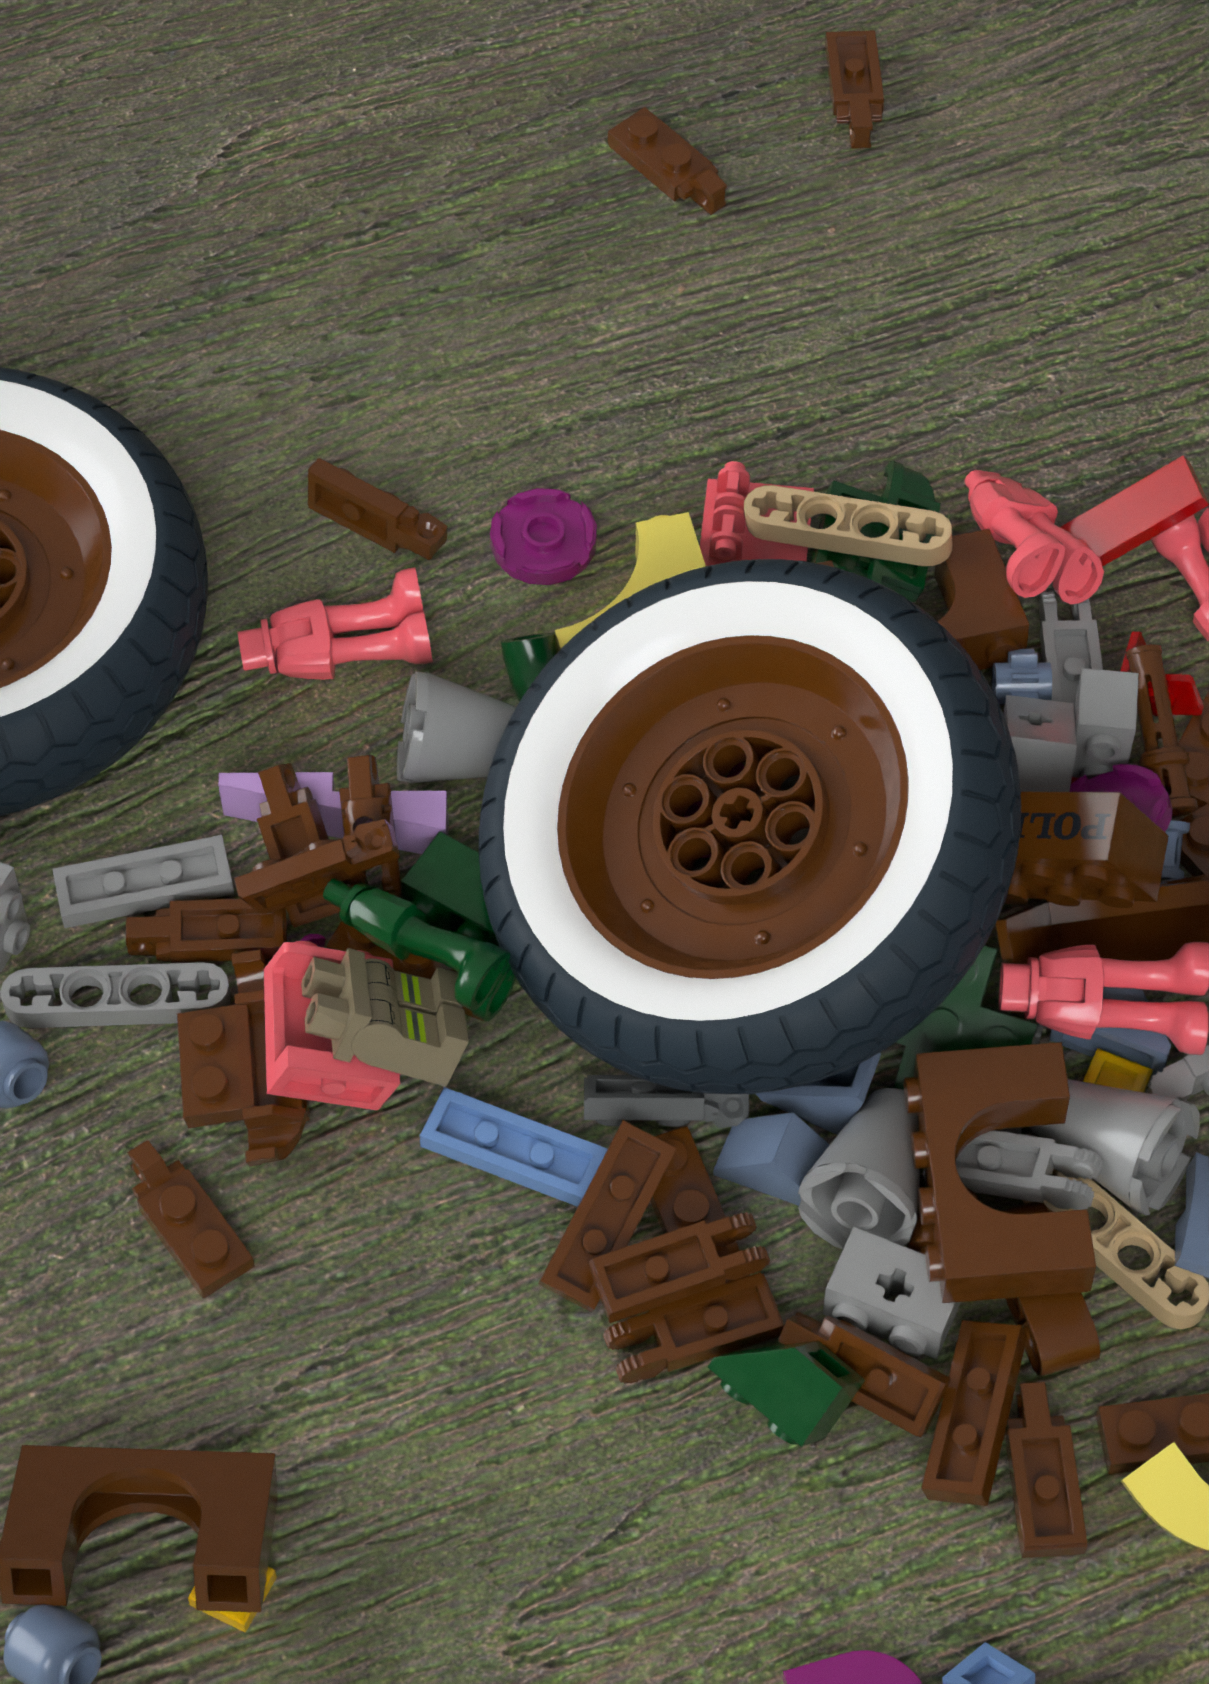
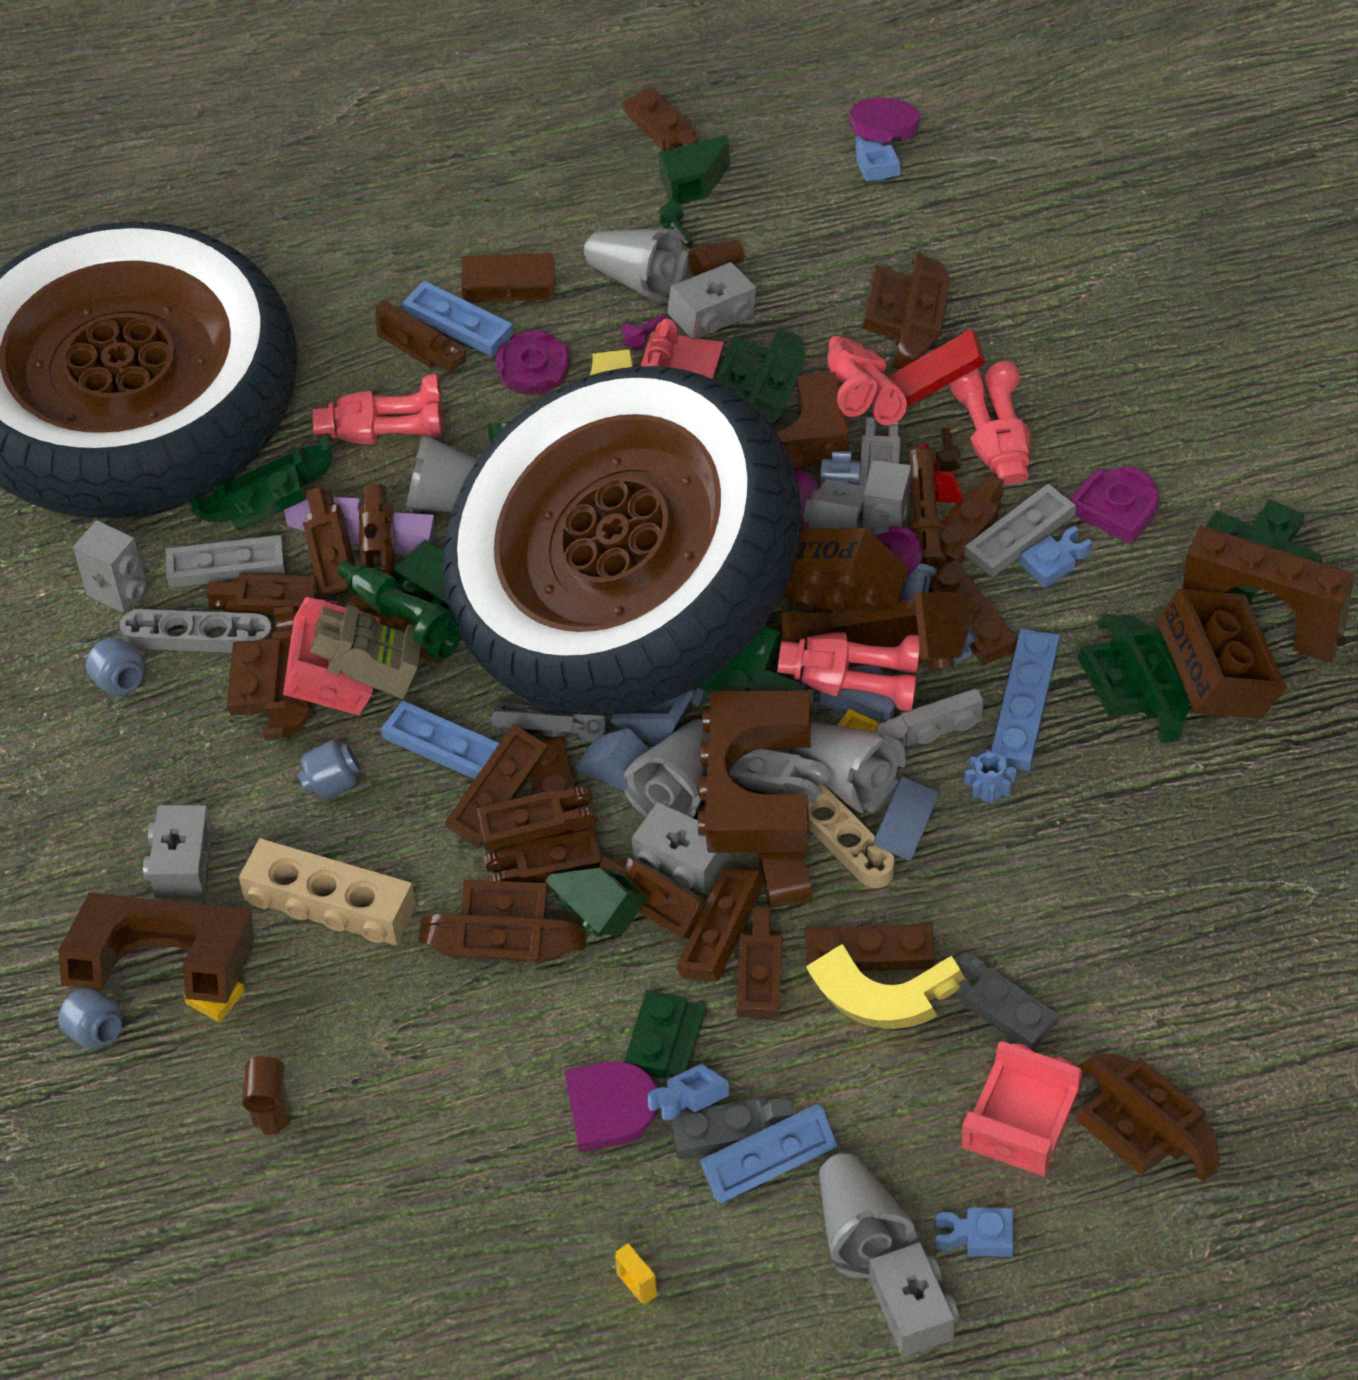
camera: 10 degrees right, 5 degrees down
reddish brown hinge [127,1140,255,1299] -> none
reddish brown hinge [234,819,400,915] -> none
tan beam [744,485,953,566] -> none
reddish brown hinge [825,30,884,149] -> none
none -> light grey brick [143,805,212,897]
none -> dark green plate [190,436,332,531]
none -> tan brick [239,838,416,946]
none -> sand blue head [297,740,361,800]
none -> medium blue plate [402,281,514,357]
none -> reddish brown plate [419,879,587,964]
none -> reddish brown piece [461,253,555,303]
none -> light grey cone [584,228,688,302]
none -> magenta hand [621,313,666,349]
none -> dark green plate [624,990,707,1079]
none -> dark green slope [658,135,730,205]
none -> dark green hand [659,200,693,247]
none -> light grey brick [667,262,757,340]
none -> reddish brown cone [688,240,744,276]
none -> magenta tile [849,97,920,143]
none -> medium blue plate [856,136,900,181]
none -> reddish brown plate [861,252,951,369]
none -> dark brown hand [936,428,961,472]

